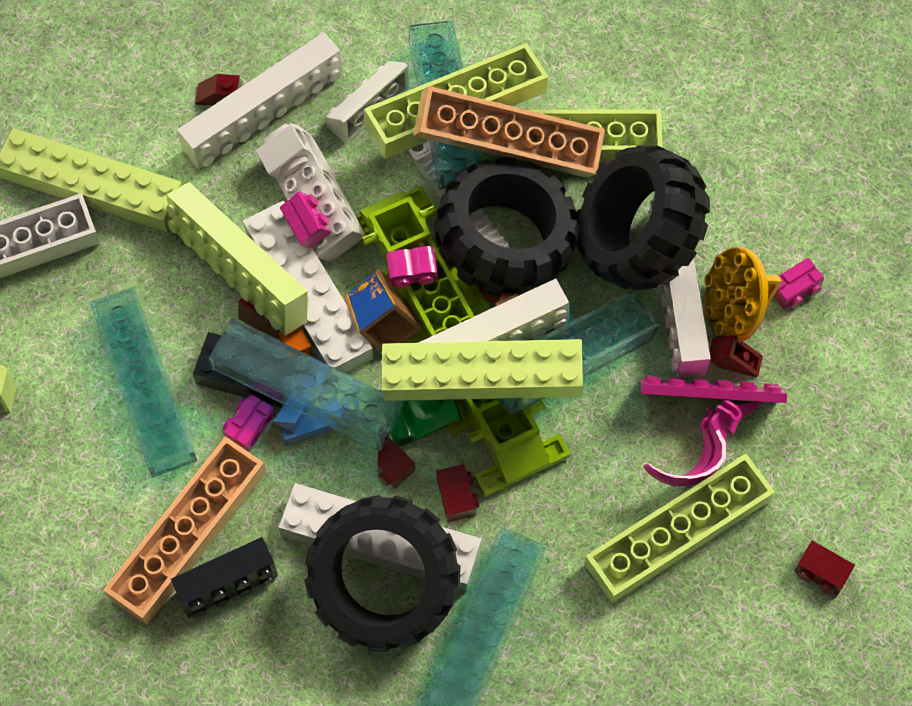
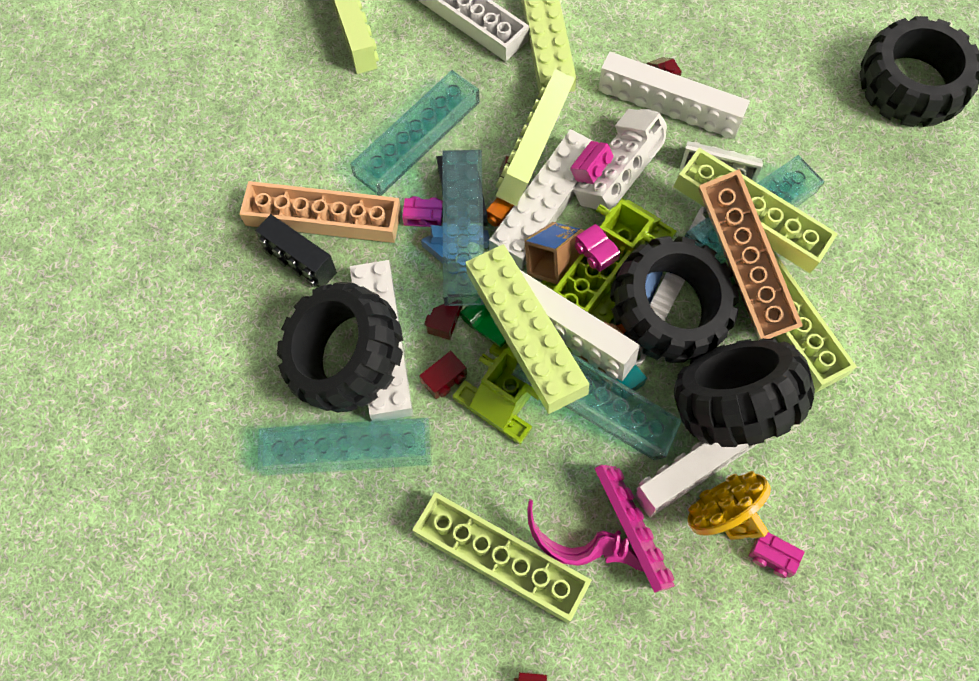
camera: 65 degrees right, 0 degrees up
dark red slope [709,335,763,377] -> none

